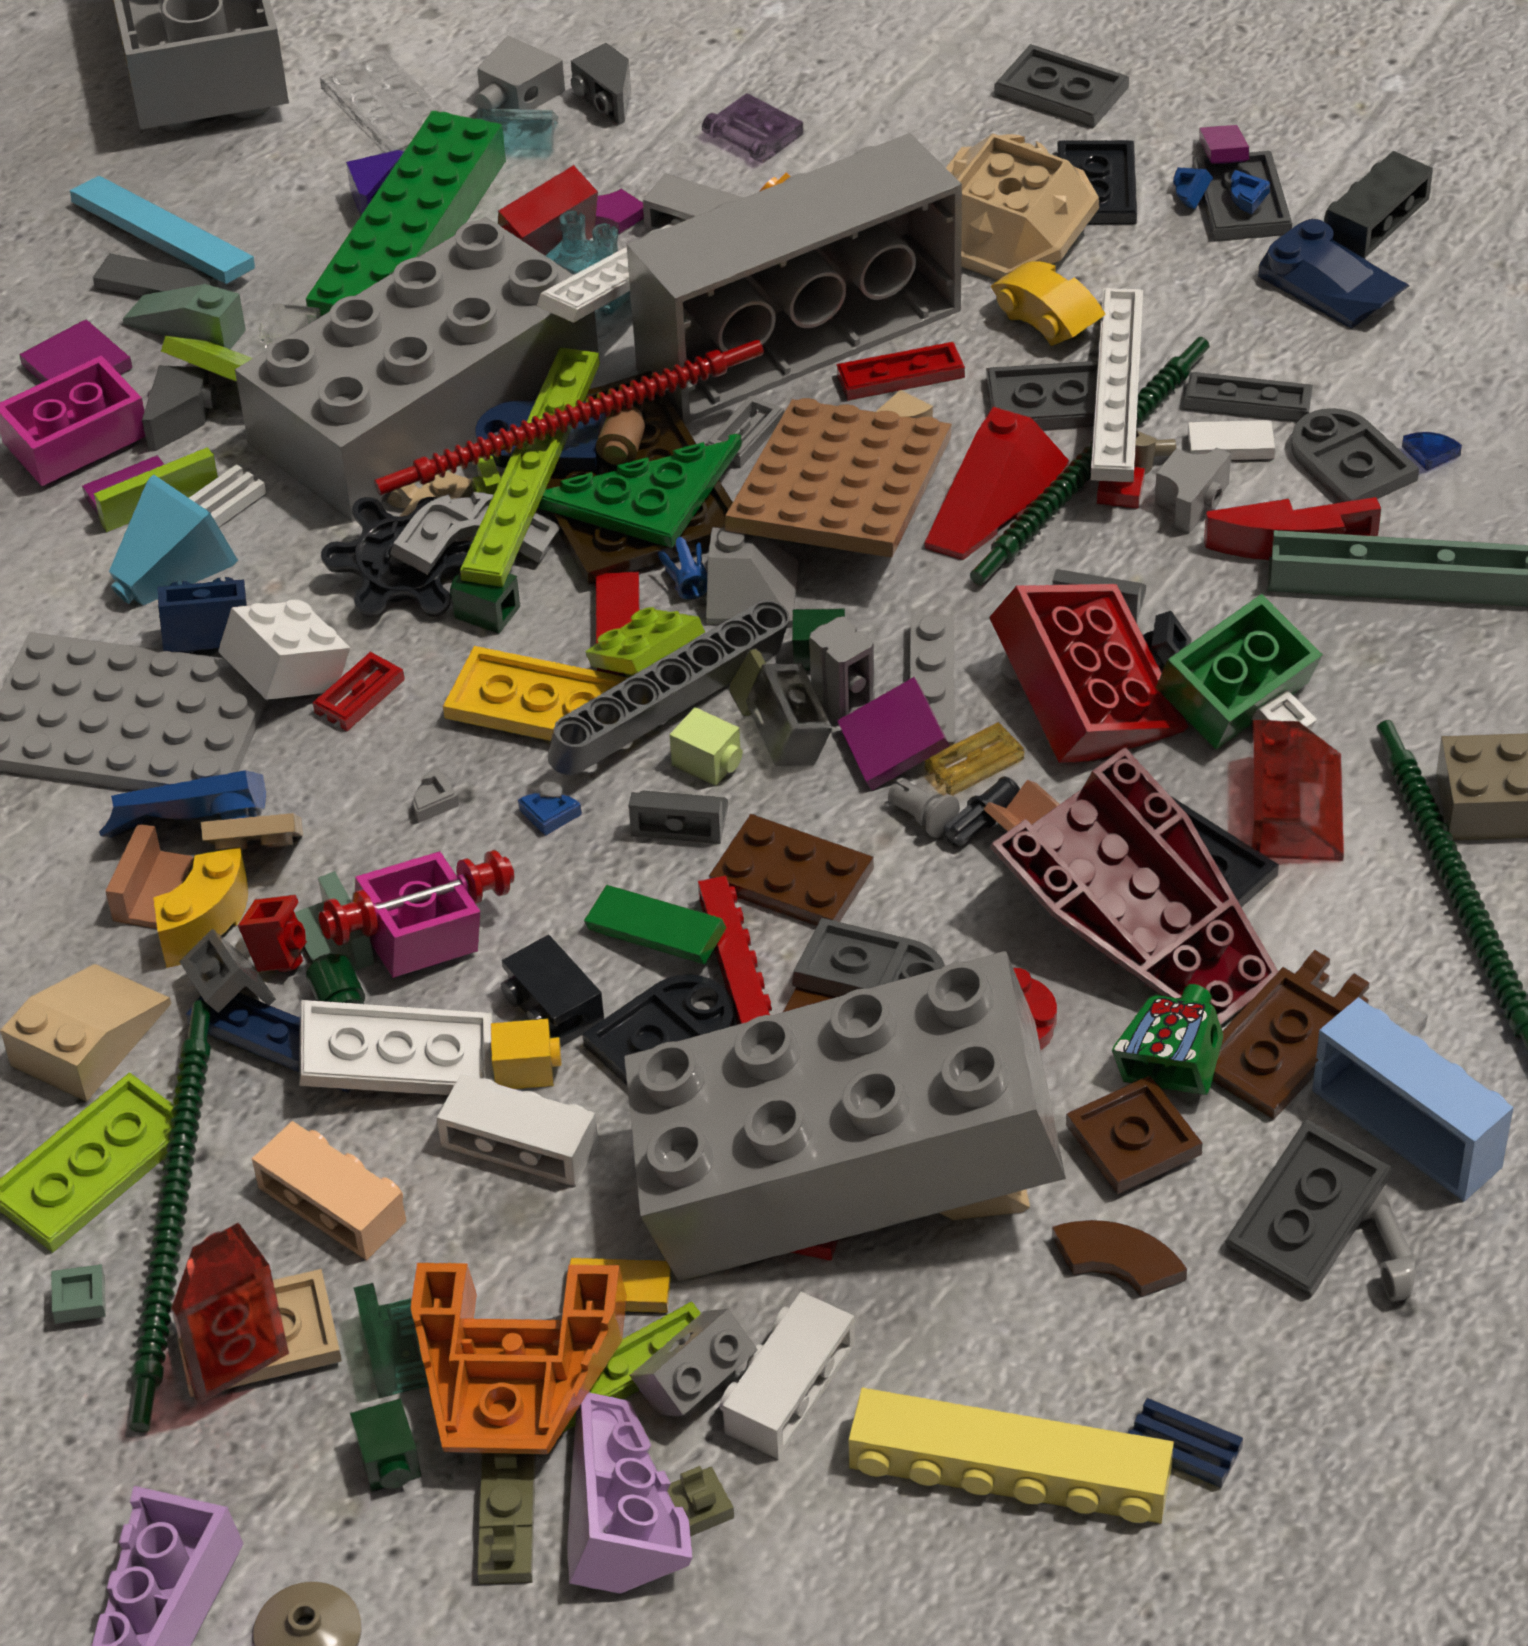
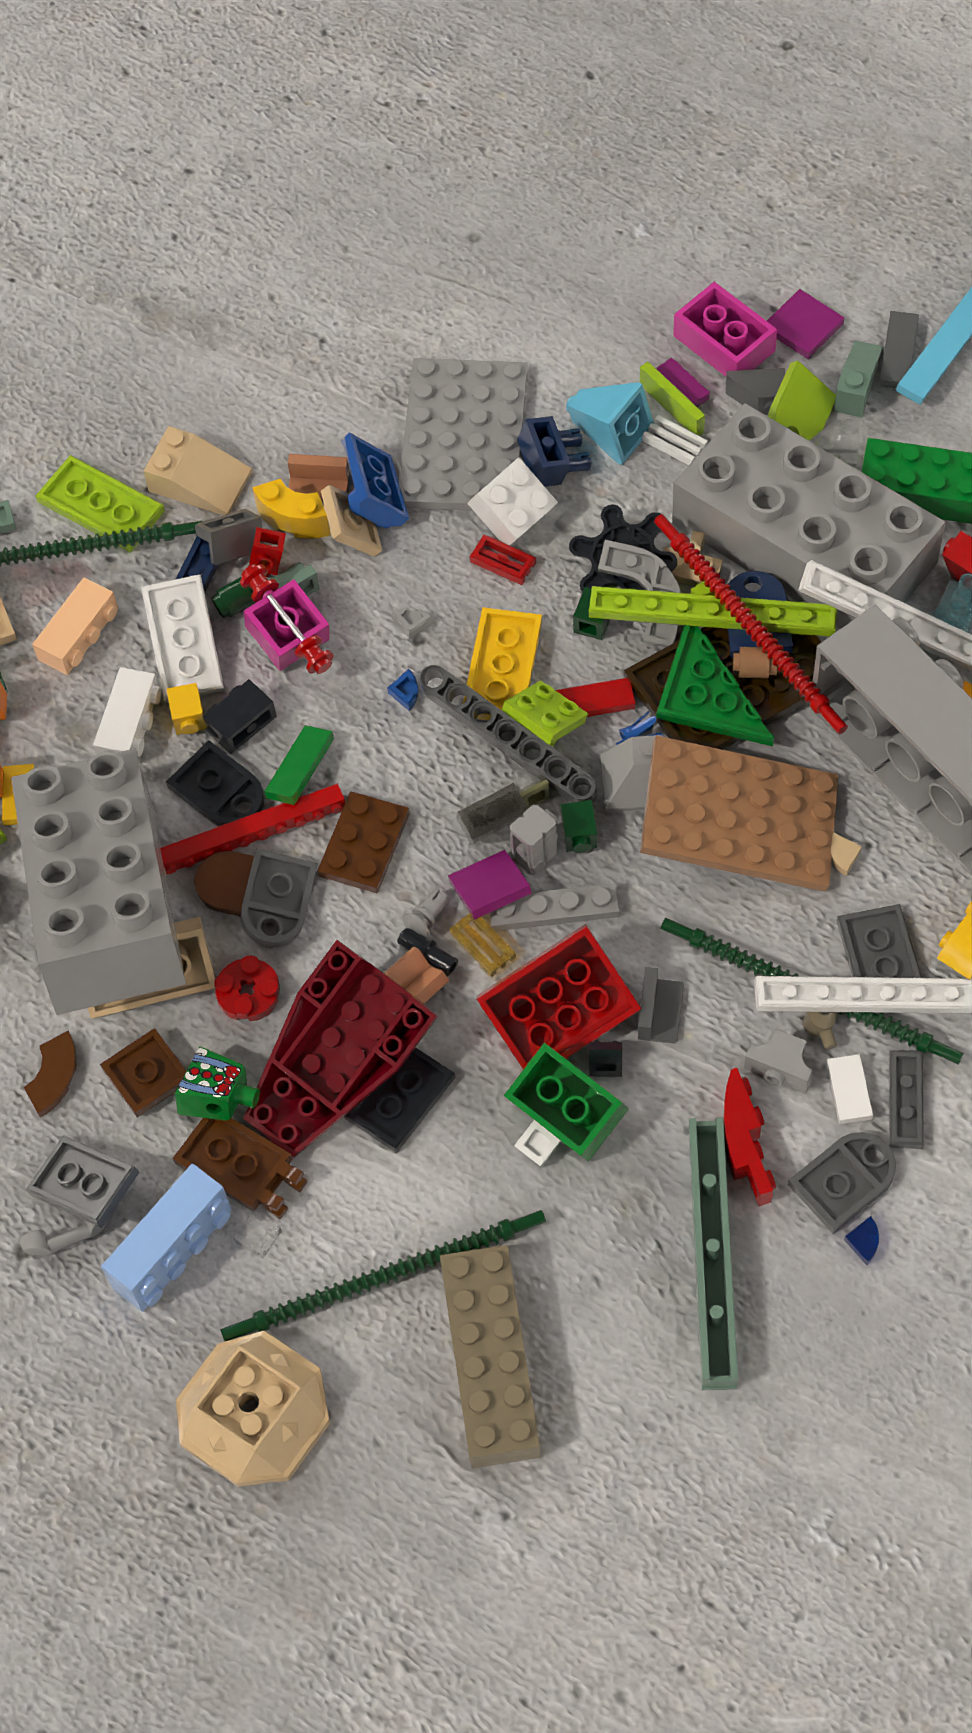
camera: 85 degrees right, 15 degrees up
dark grey panel [628,790,728,844] -> none
yellowish green brick [669,707,743,786] -> none
light grey tile [705,396,784,468] -> none
red tile [837,342,965,401] -> none
red wedge [924,407,1069,560] -> none
red plate [1097,467,1145,509] -> none
clear red slope [1250,720,1344,861] -> none

